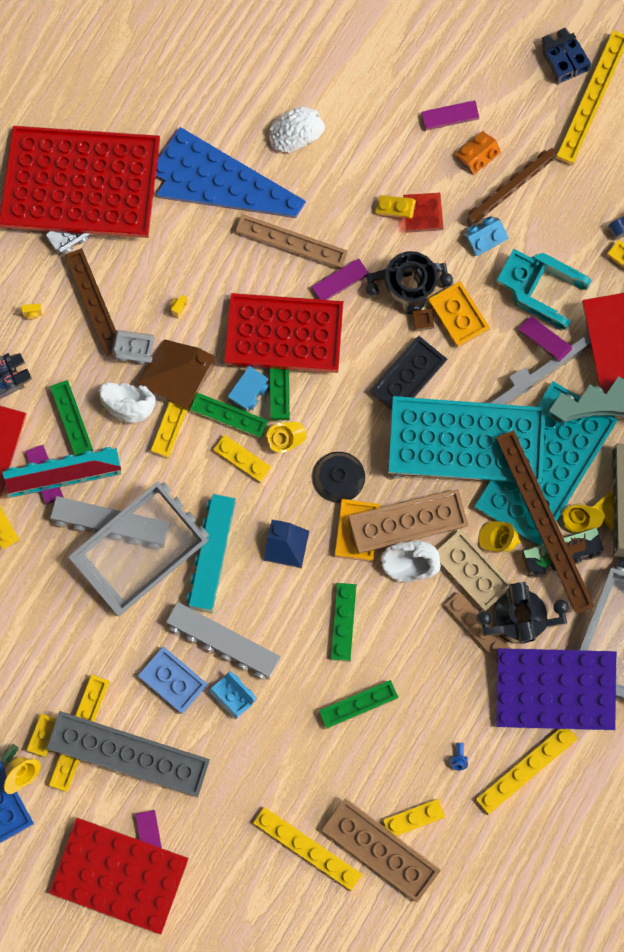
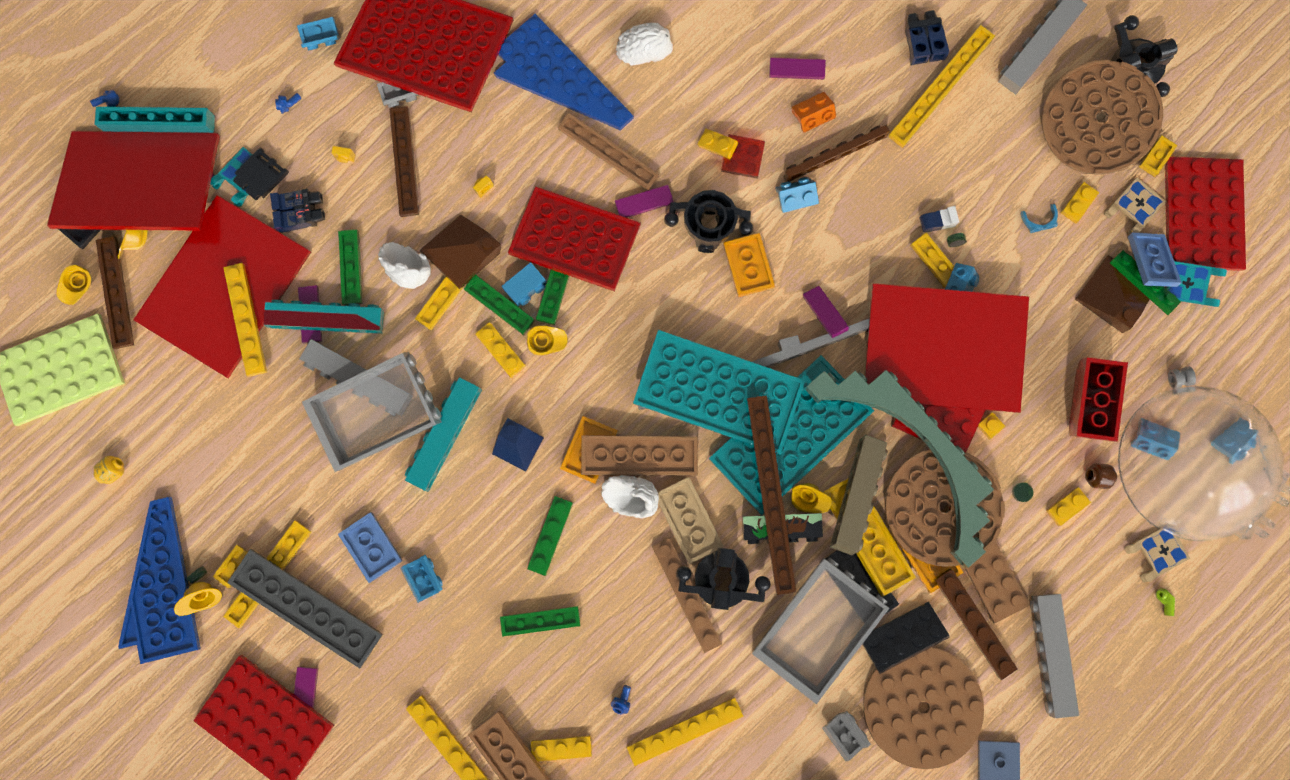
camera: 25 degrees right, 5 degrees up
light grey bracket [112,330,155,364] -> none
light grey brick [166,602,281,680] -> none
black piece [313,452,365,503] -> none
black plate [370,335,448,411] -> none
reddish brown plate [412,309,434,331] -> none
yellow piece [479,521,521,552] -> none
teal plate [496,249,592,330] -> none
dark purple plate [497,648,617,730] -> none

